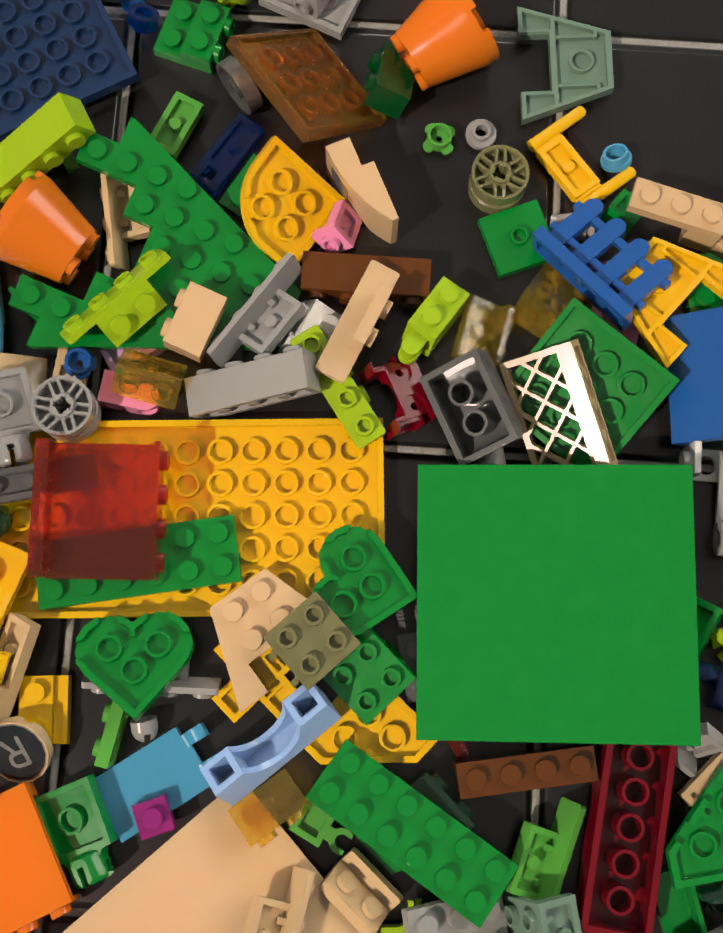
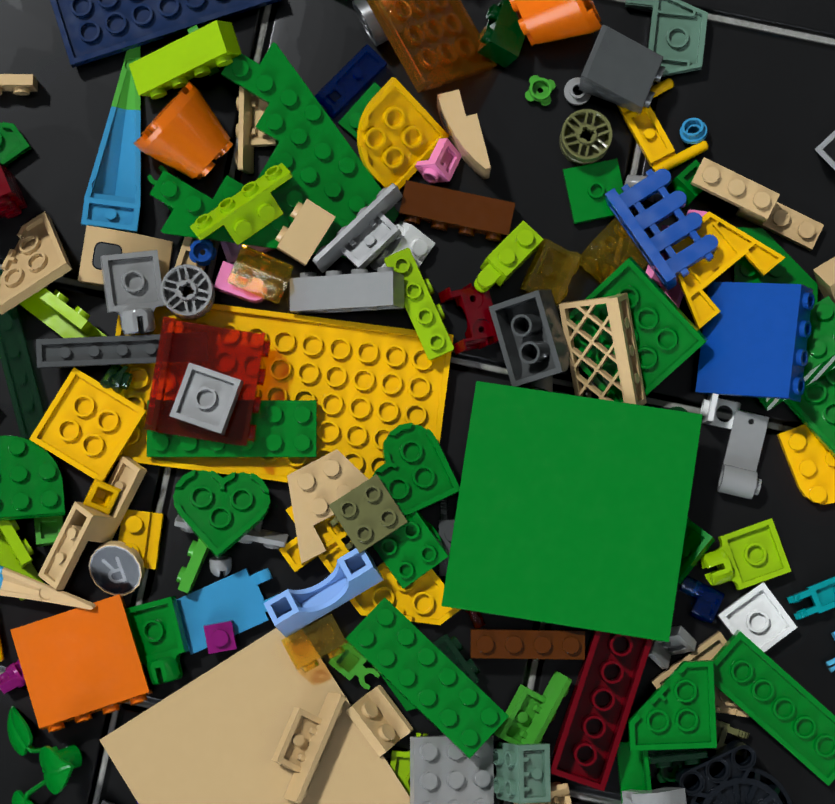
camera: 10 degrees right, 5 degrees up
bright green plate [151,91,205,160] -> none
tan bracket [315,260,400,384] -> none
none -> light grey plate [169,362,244,435]
none -> dark grey slope [579,24,666,114]

